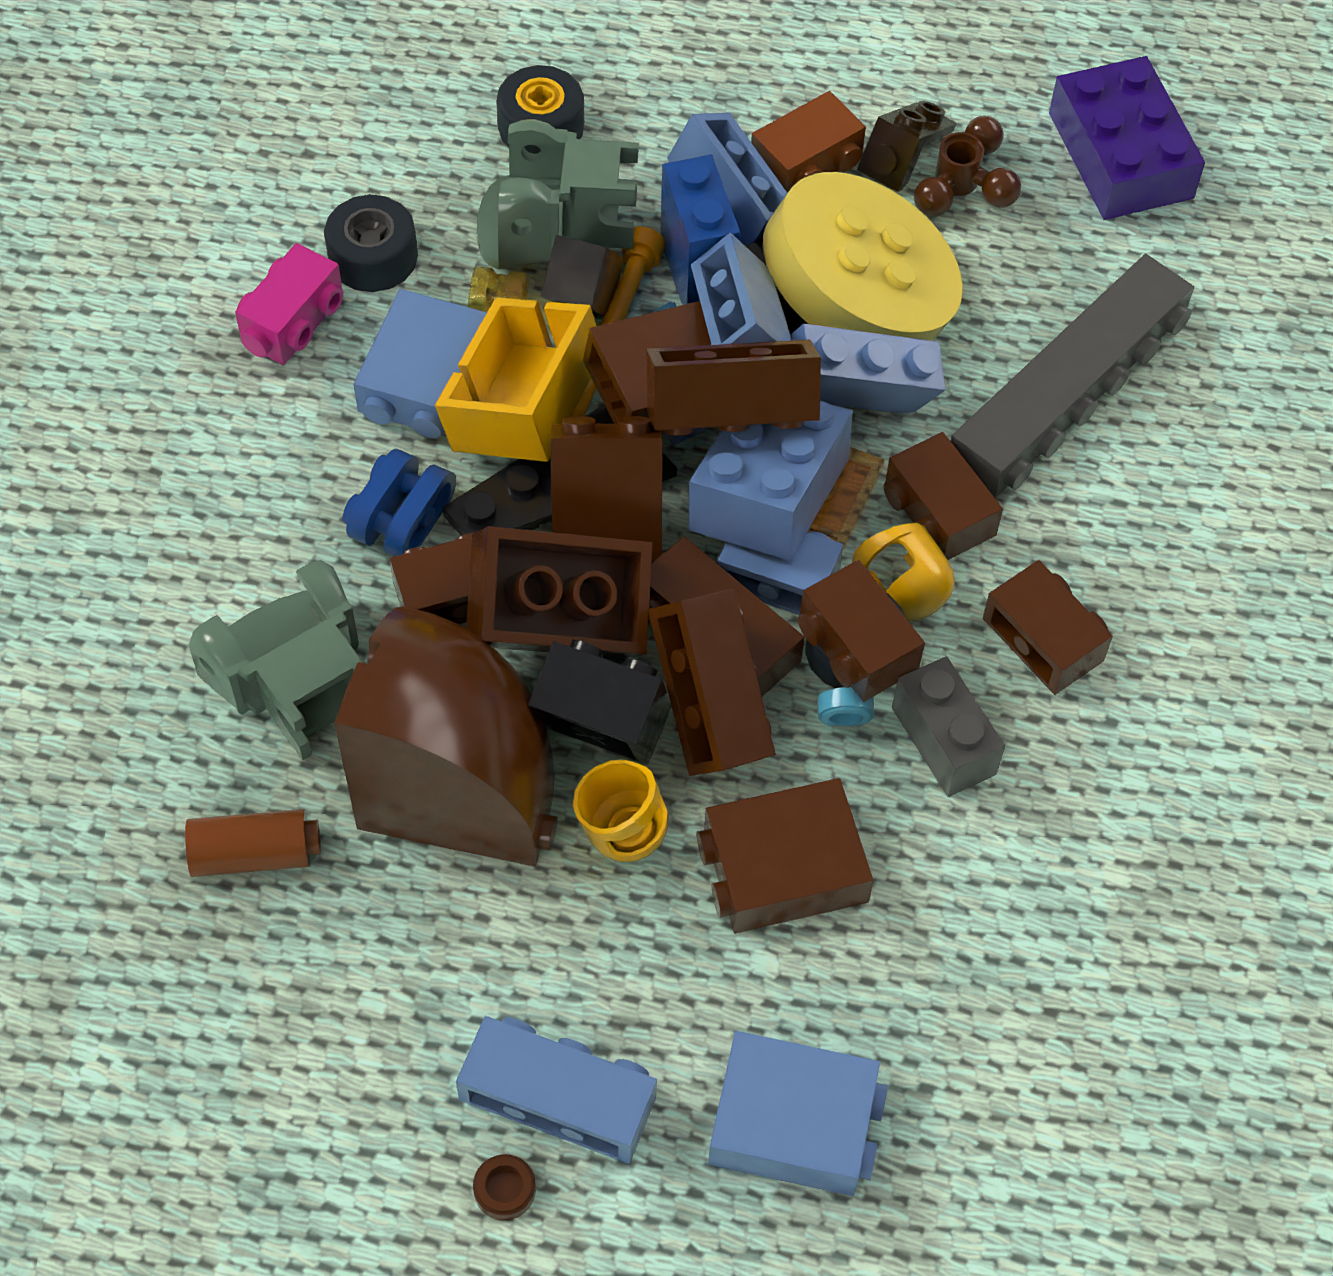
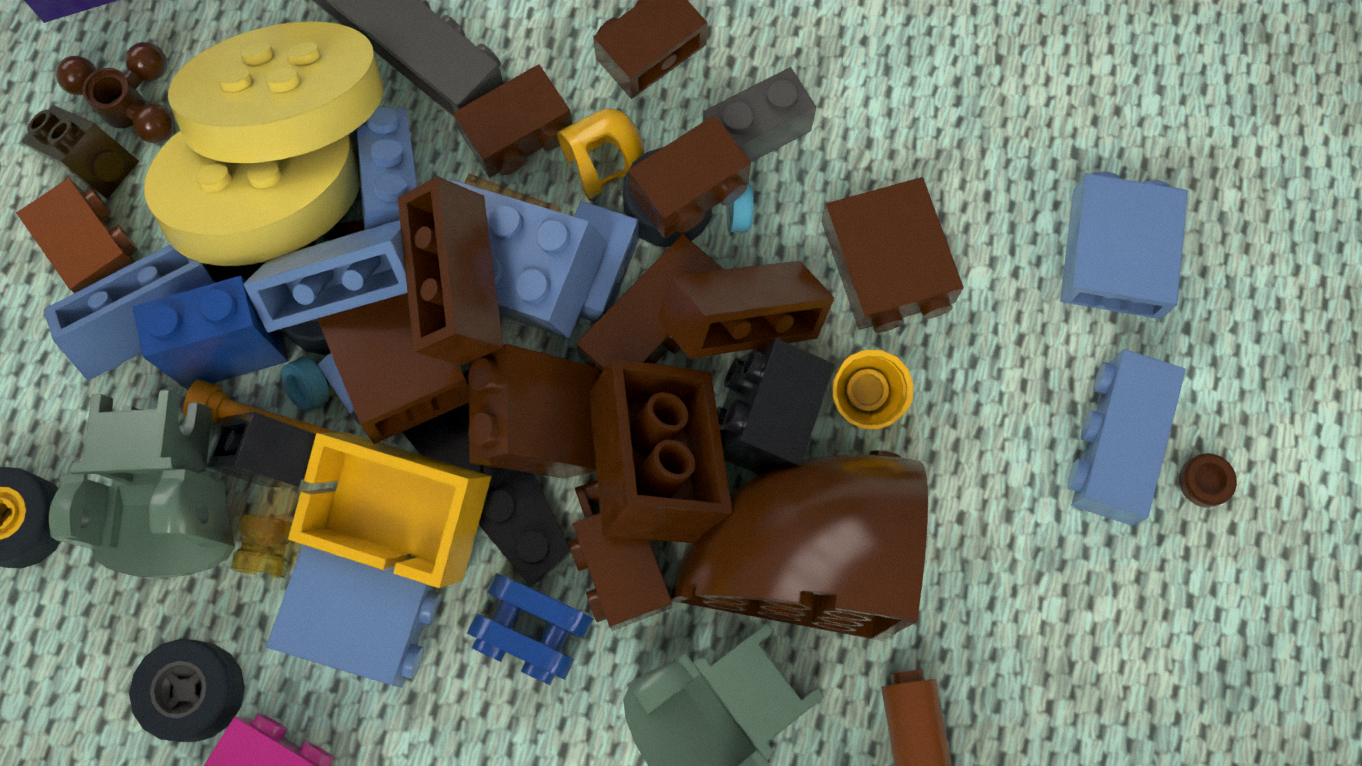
camera: 90 degrees left, 15 degrees up
none -> light yellow brick [168,21,384,163]

